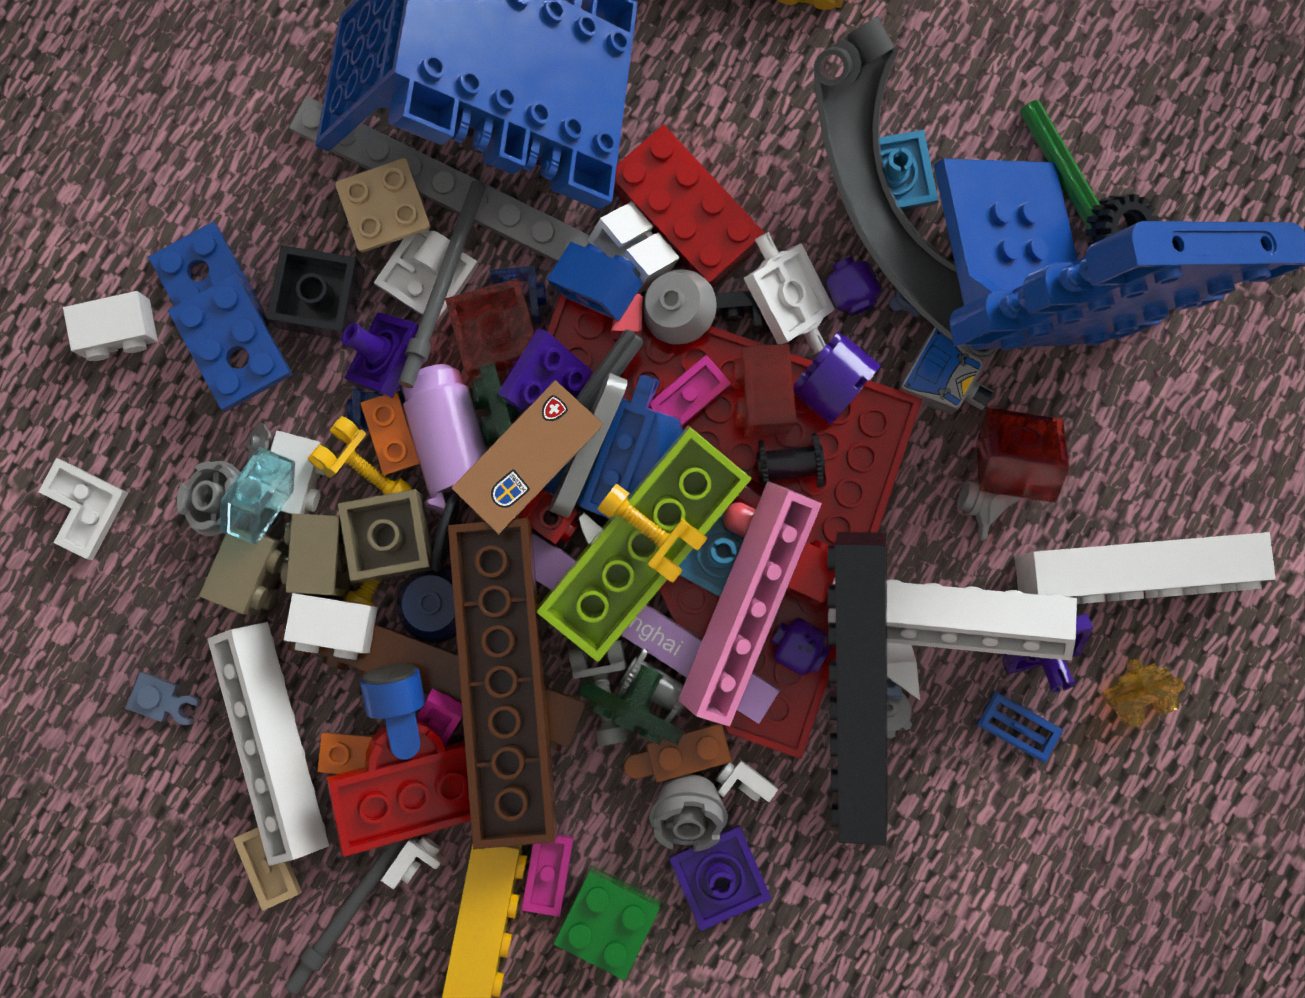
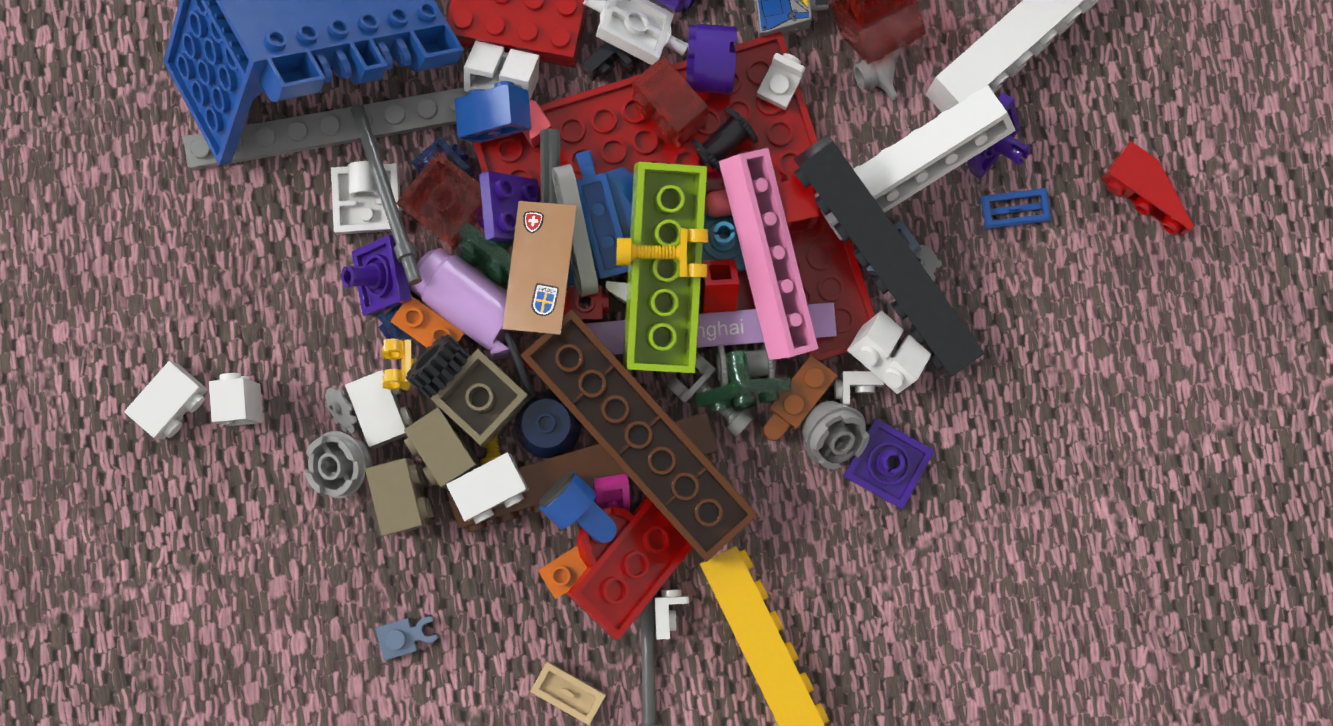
camera: 35 degrees left, 0 degrees up
white plate [38,458,128,560] -> none
blue bracket [148,221,293,412] -> none
white brick [208,622,329,866] -> none
clear light blue piece [220,447,295,545] -> none
black brick [266,245,365,339] -> none
tan bracket [335,158,431,253] -> none
dark pink plate [522,834,574,917] -> none
green brick [554,865,660,981] -> none
light grey cone [642,270,717,344] -> none
dark pink plate [649,355,731,427] -> none
dark purple head [770,618,831,676] -> none
white sticker [887,643,920,700] -> none
clear yellow hips [1102,658,1186,728] -> none
none -> white piece [209,373,263,426]
none -> black tyre [406,334,469,398]
none -> red brick [700,259,740,313]
none -> white bracket [756,53,805,111]
none -> white piece [847,310,931,394]
none -> red slope [1100,141,1194,236]

